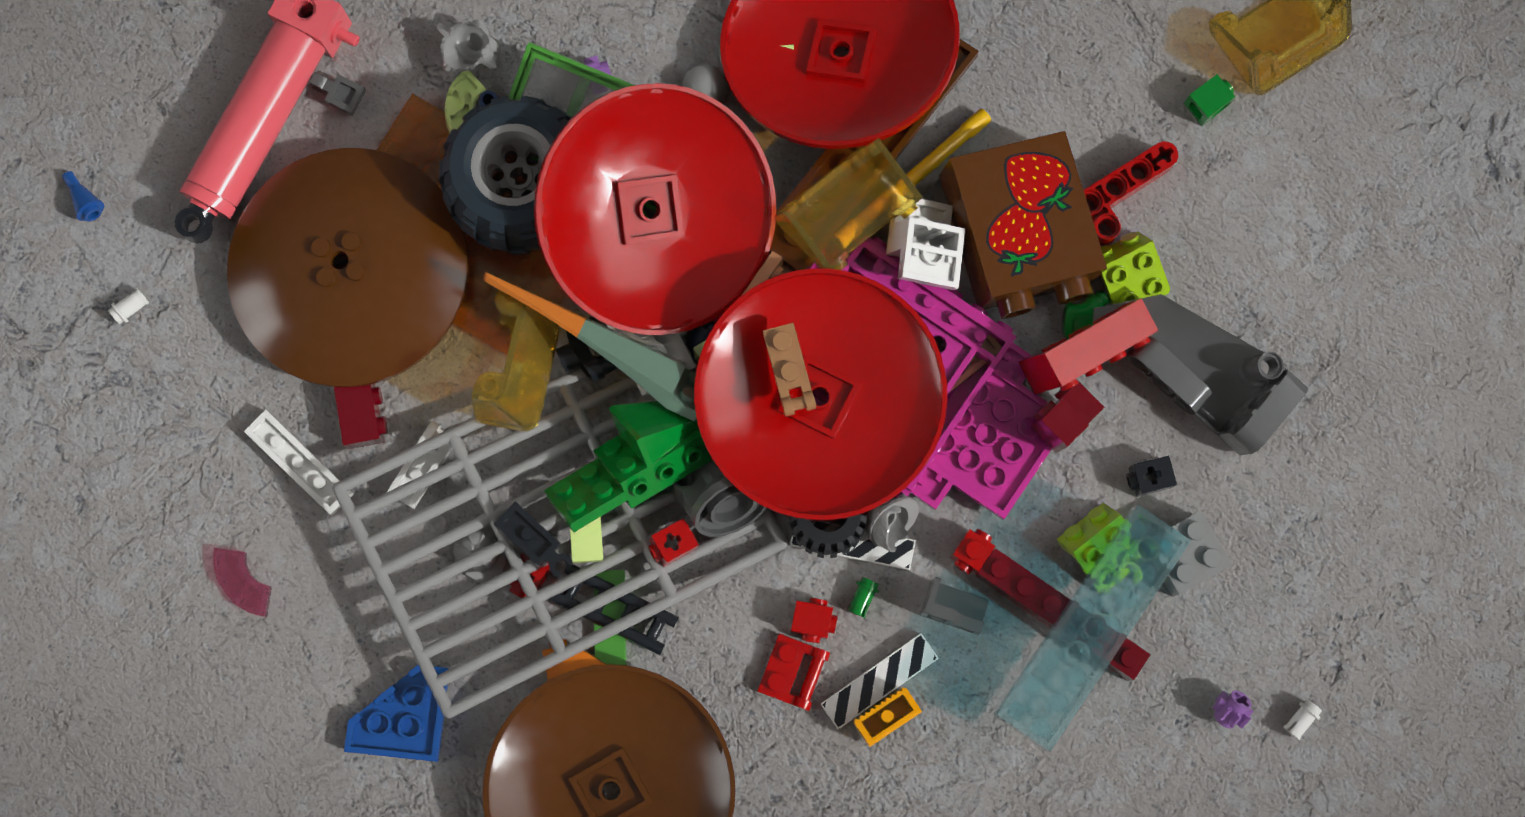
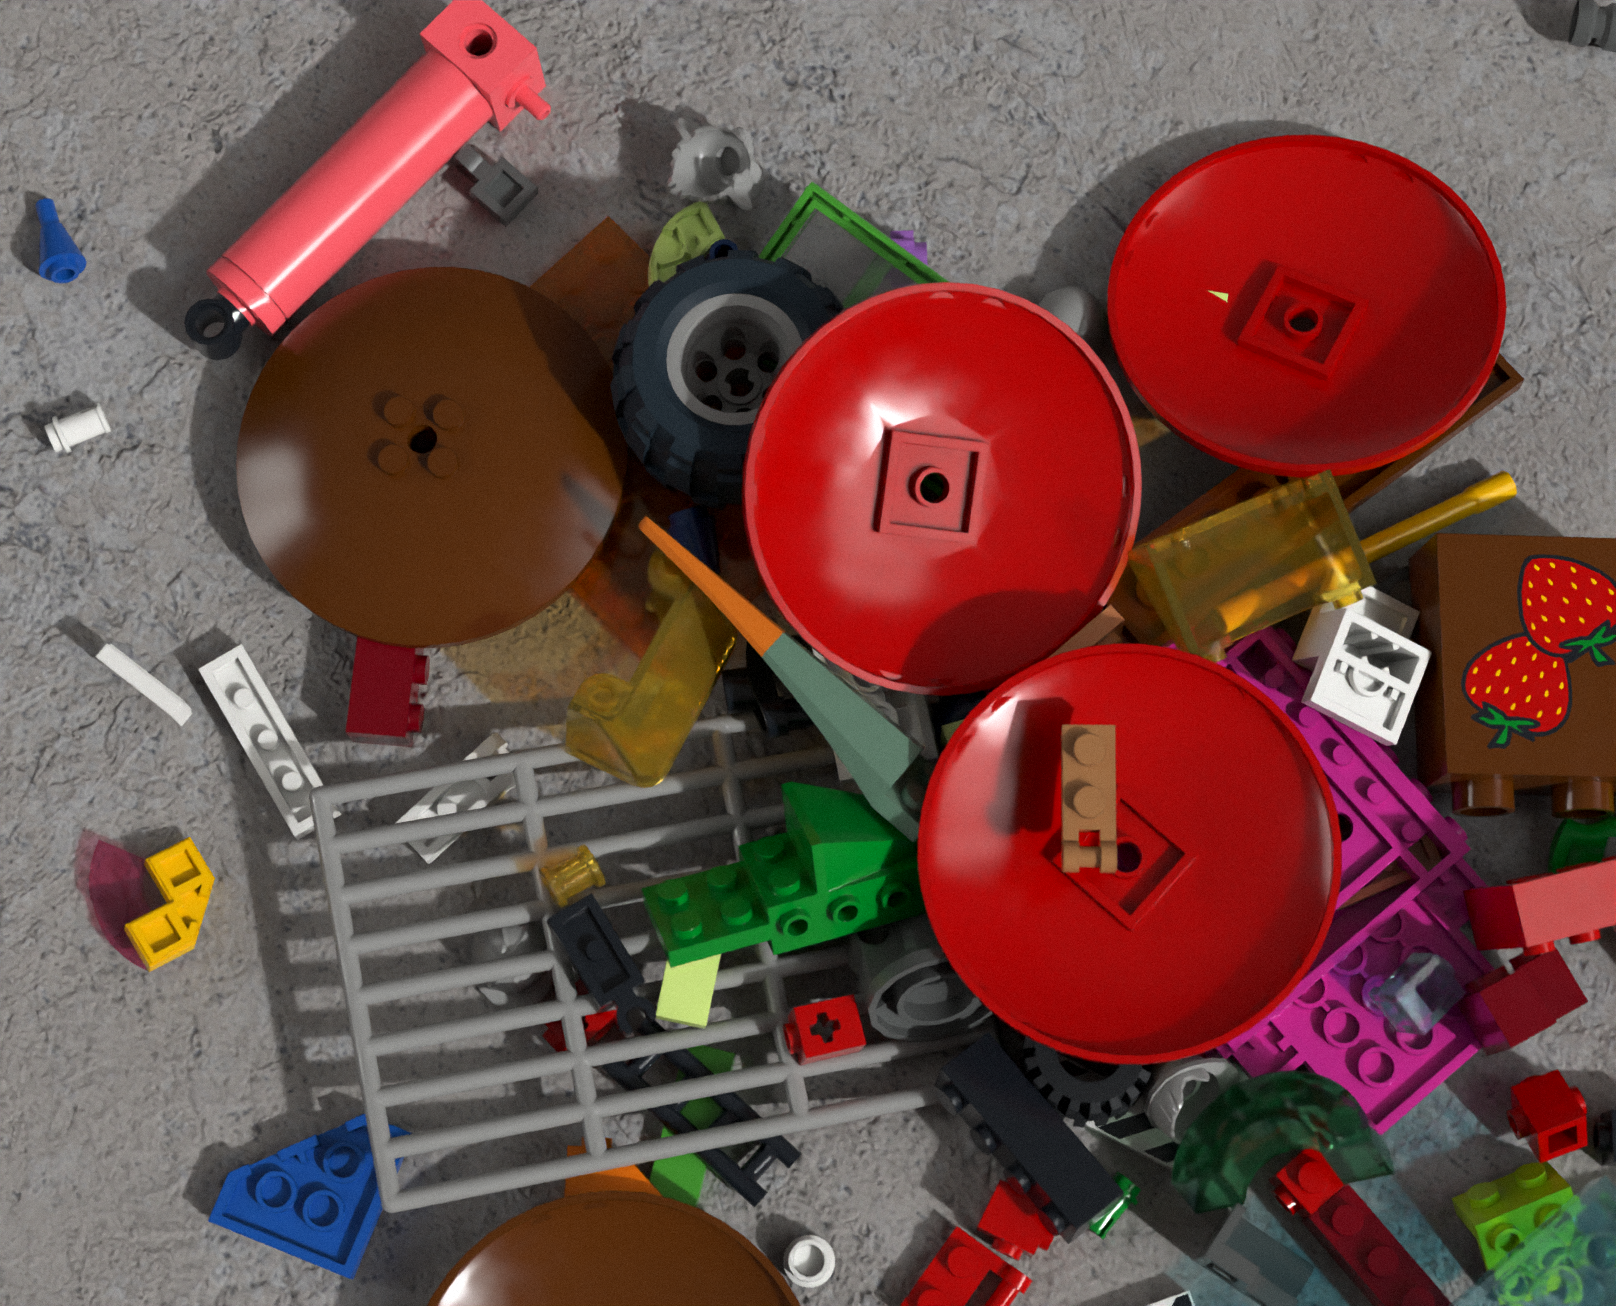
camera: 20 degrees right, 5 degrees down
none -> white tile [95,643,193,727]
none -> yellow tile [124,837,215,972]
none -> clear yellow bush [538,844,606,908]
none -> dark blue cone [667,505,721,575]
none -> white plate [783,1235,835,1288]
none -> black brick [934,1032,1124,1245]
none -> clear green brick [1171,1071,1394,1214]
none -> clear light blue brick [1368,952,1465,1035]
none -> red brick [1506,1069,1588,1163]

